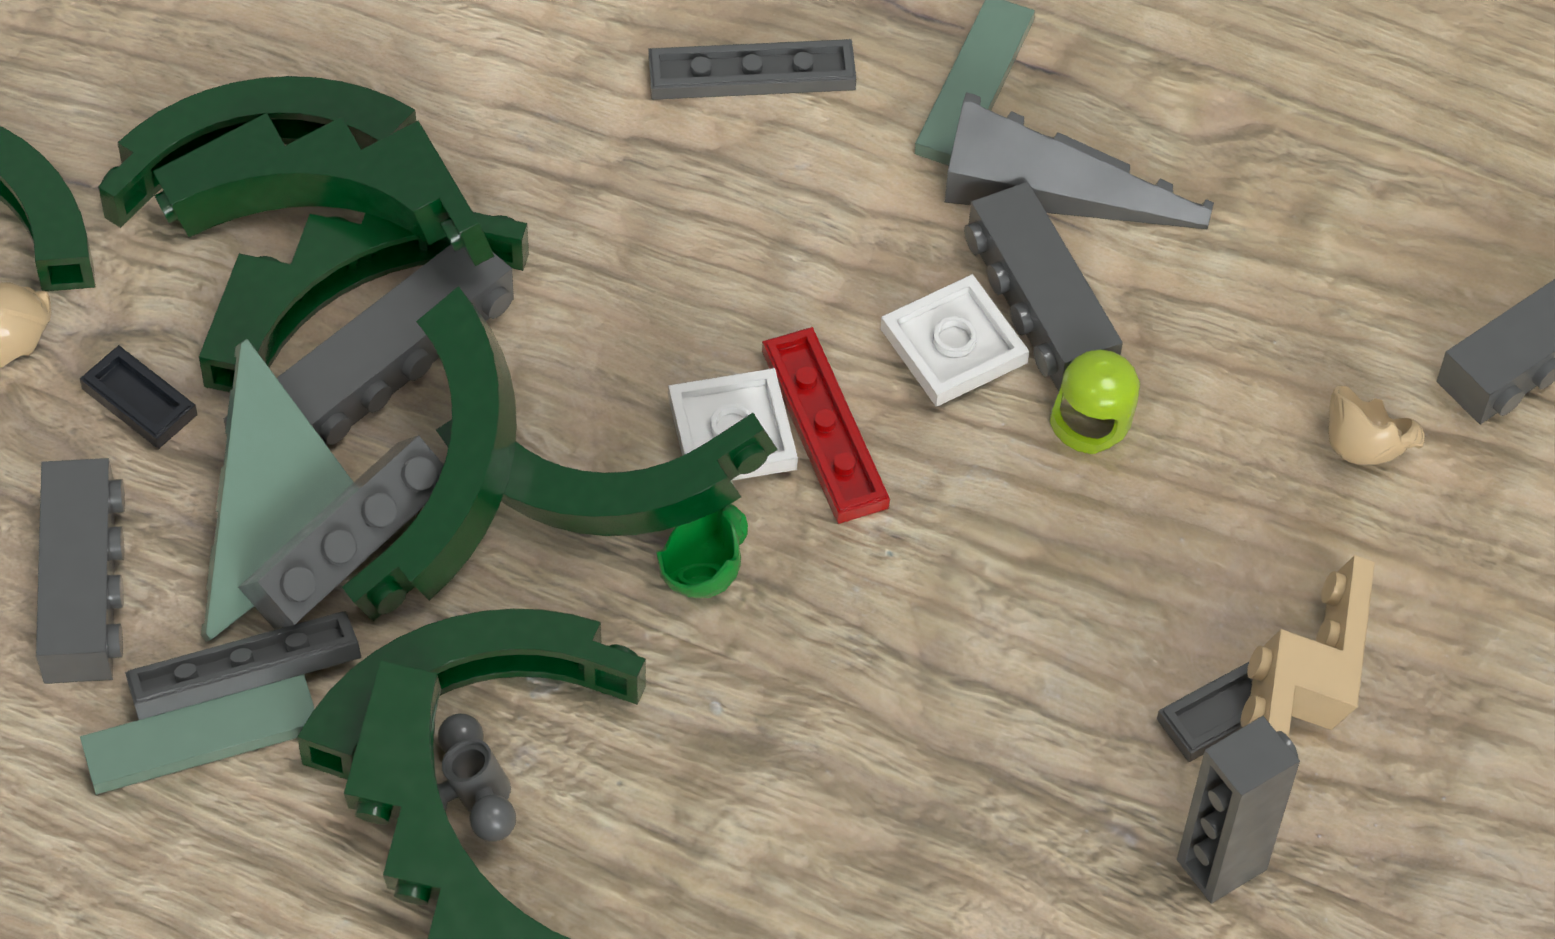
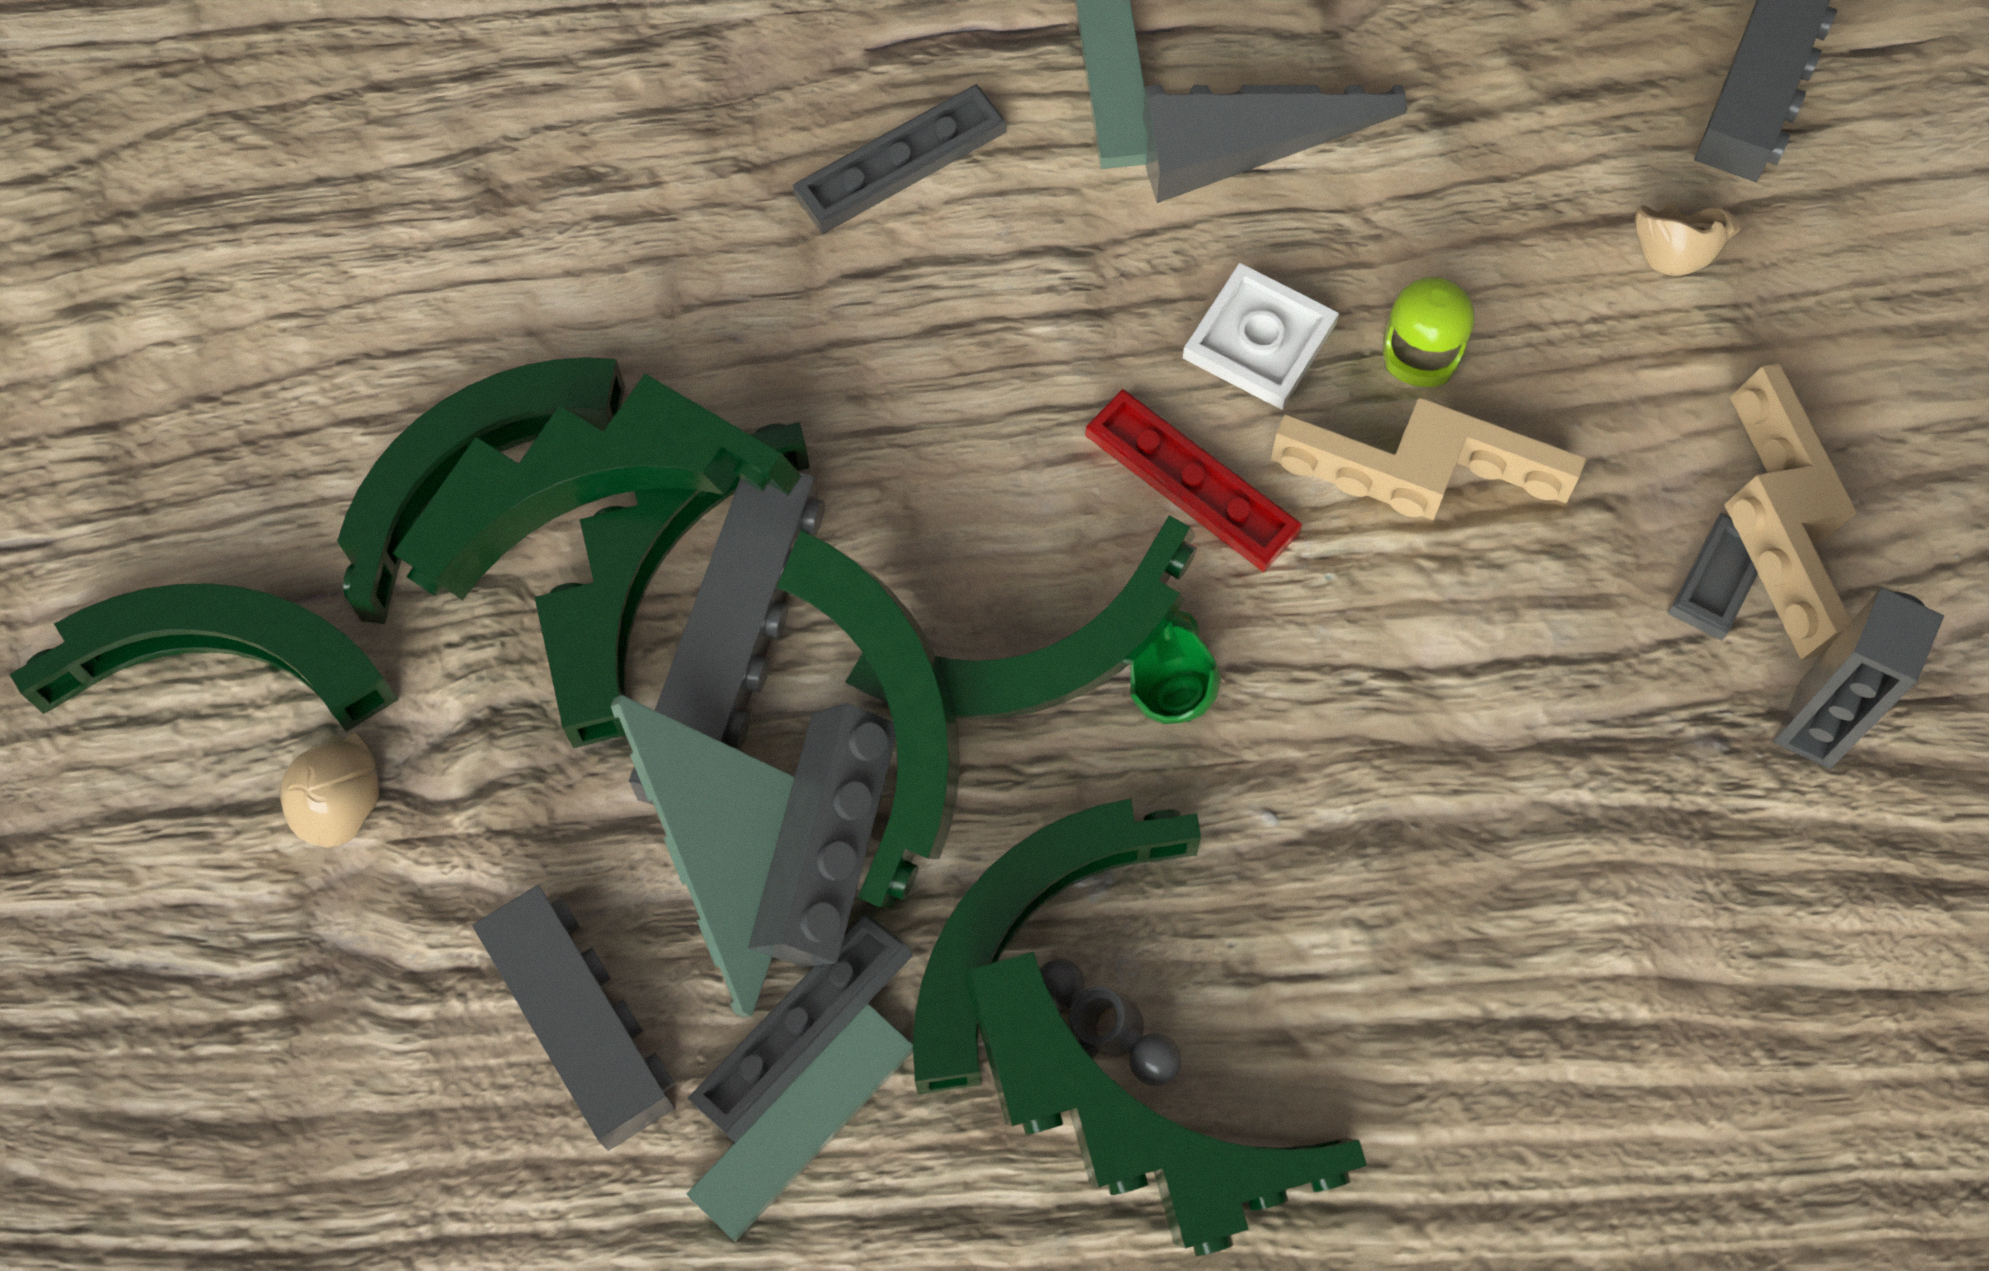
camera: 25 degrees left, 10 degrees up
black tile [80,345,198,449] -> none
white plate [668,368,798,481] -> none
dark grey brick [964,182,1123,391] -> none
none -> tan bracket [1270,397,1586,521]

